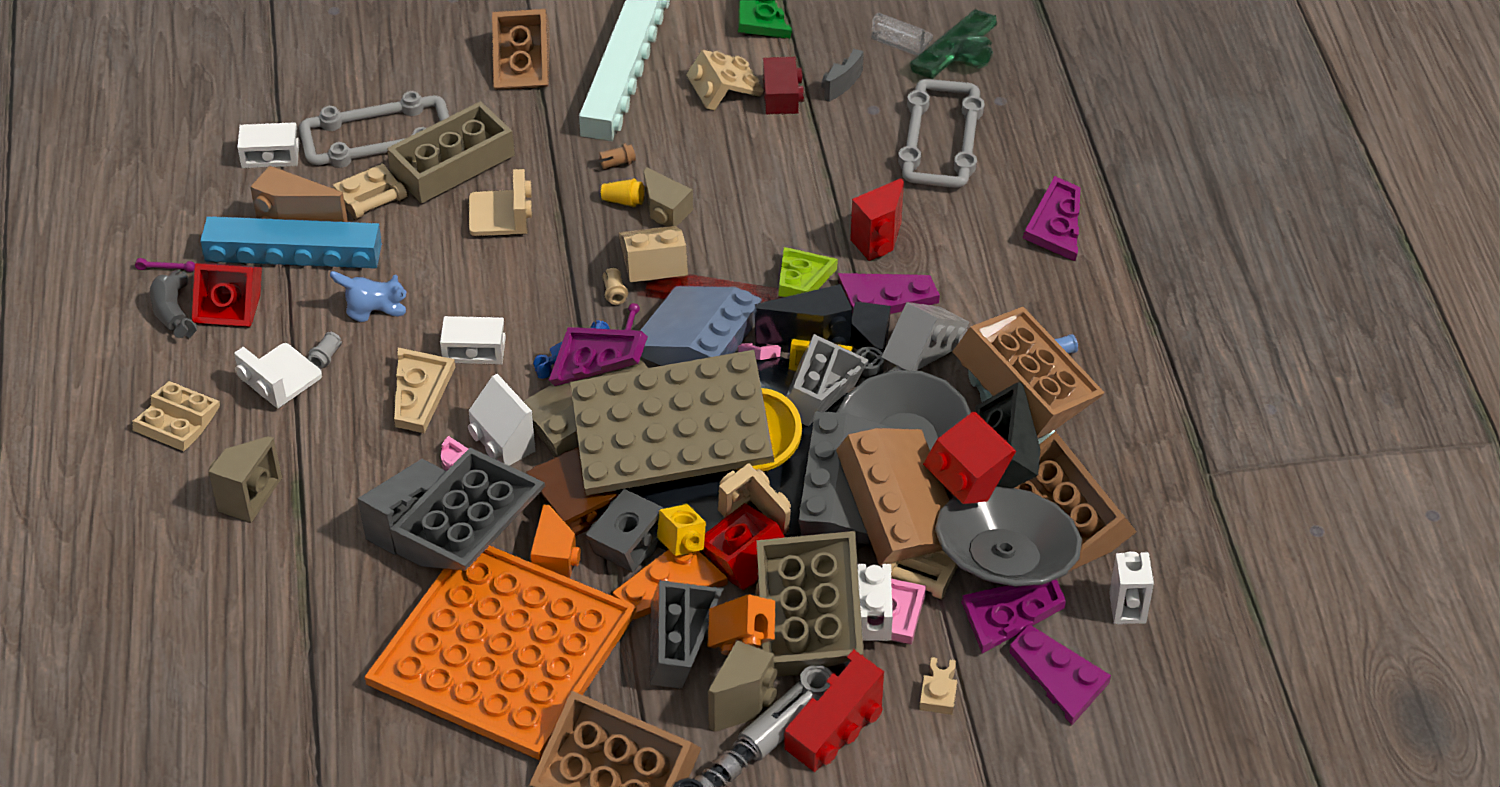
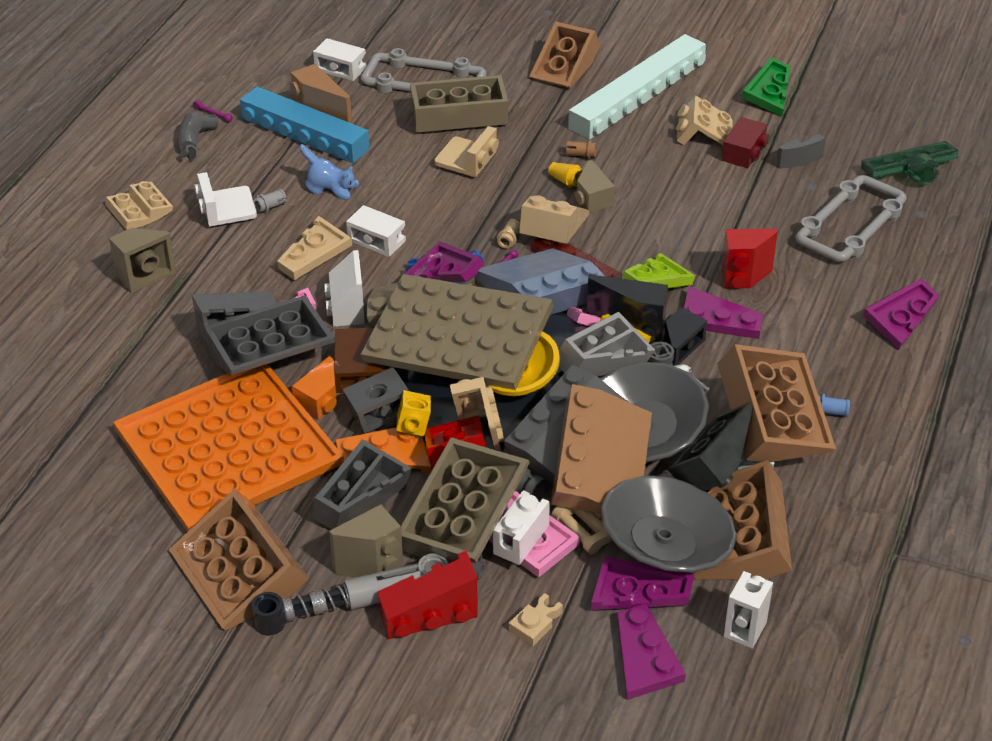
camera: 30 degrees right, 5 degrees down
red slope [192,263,262,327] -> none
tan plate [333,164,407,219] -> none
orange brick [708,594,775,655] -> none
clear panel [872,12,933,56] -> none
light grey wedge [882,302,969,371] -> none
red slope [923,412,1016,504] -> none

